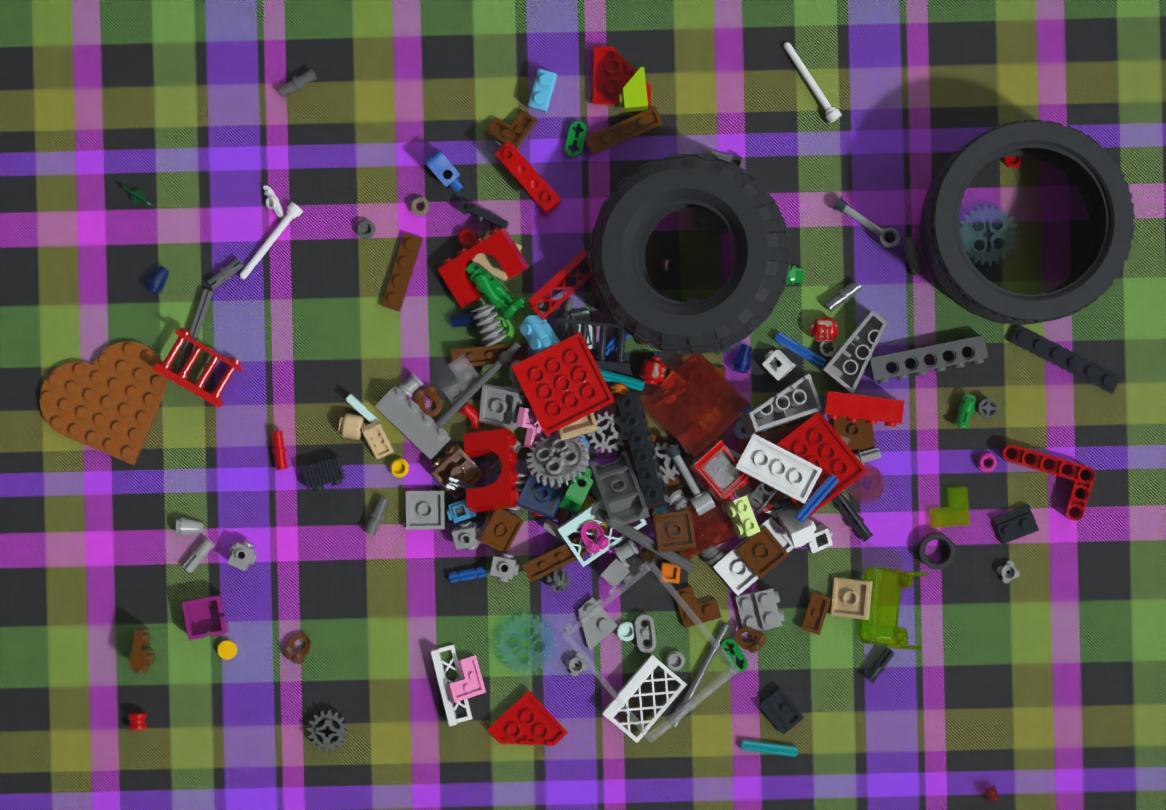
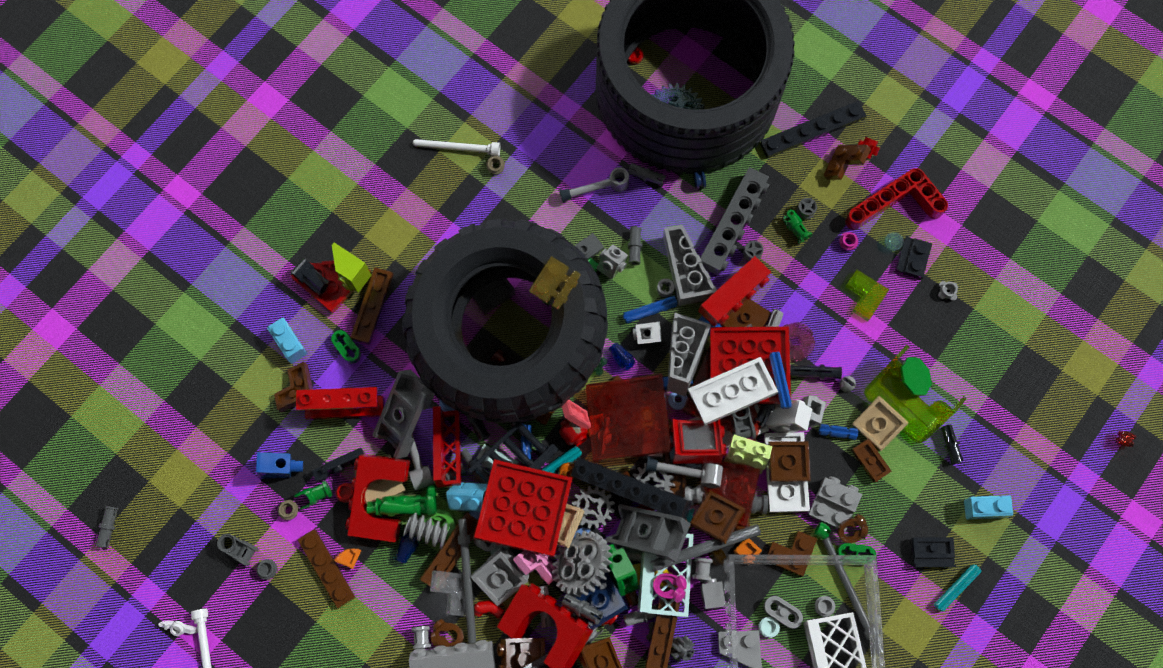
camera: 50 degrees left, 15 degrees down
red head [810,317,838,342] -> none
black tyre [918,532,956,570] -> none
none -> dark grey piece [217,534,259,567]
none -> black piece [290,258,330,295]
none -> green piece [294,480,333,509]
none -> orange tile [334,548,361,569]
none -> dark grey piece [372,370,435,459]
none -> light grey piece [401,416,434,491]
none -> dark tan plate [486,156,505,175]
none -> clear yellow plate [529,256,581,310]
none -> coral plate [562,400,591,429]
none -> dark grey pin [562,594,603,624]
none -> dark grey plate [575,233,604,260]
none -> light grey brick [597,245,628,279]
none -> dark blue bush [694,172,706,189]
none -> dark grey wheel [743,241,763,262]
none -> green hinge [814,522,831,539]
none -> blue axle [819,424,858,440]
none -> reddish brown plate [823,145,871,180]
none -> light grey hinge [839,376,856,392]
none -> red gear [857,137,880,159]
none -> clear light blue plate [884,232,904,251]
none -> green piece [900,357,932,396]
none -> medium azure brick [964,495,1013,520]

